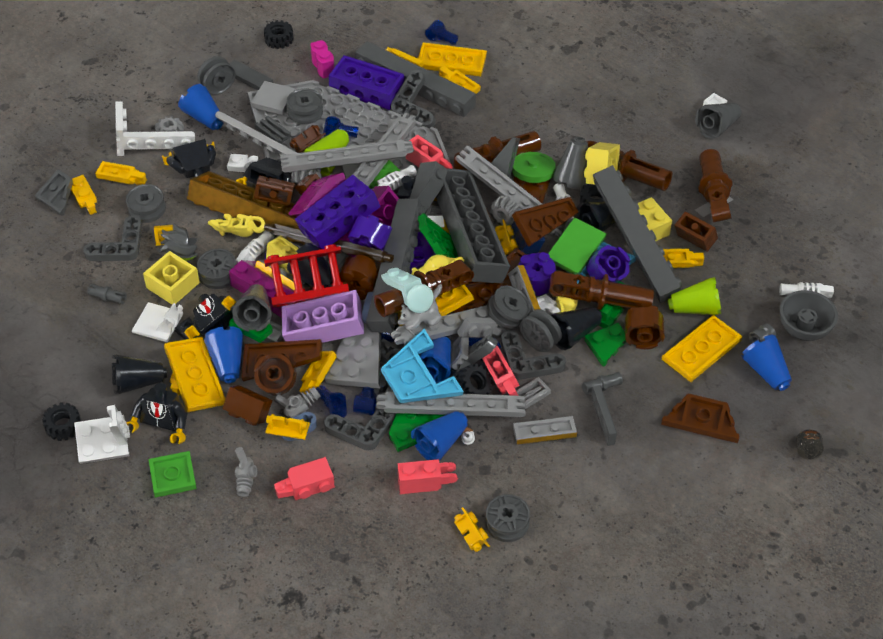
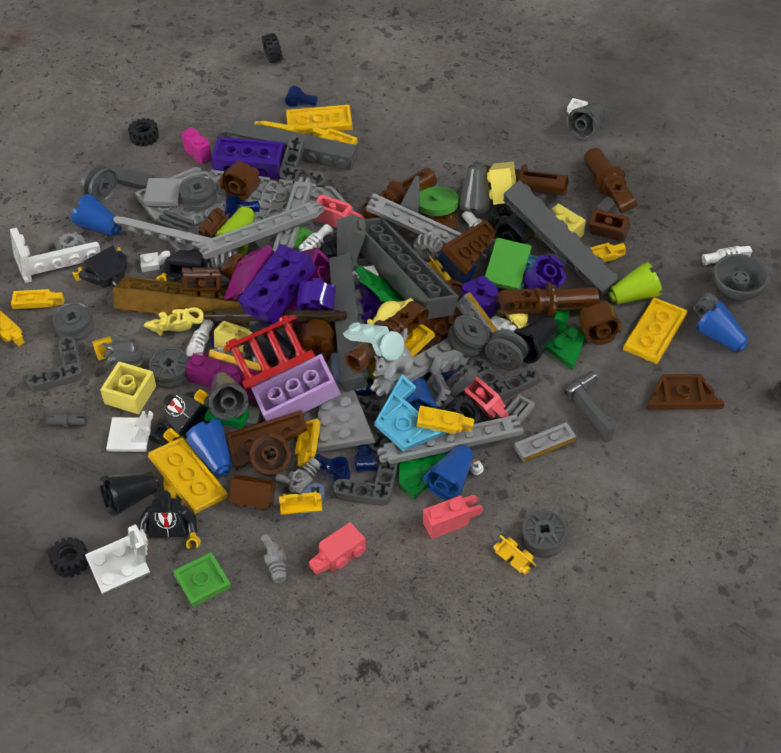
camera: 15 degrees left, 0 degrees up
none -> reddish brown brick [219,161,260,202]
none -> yellow hinge [416,406,474,434]

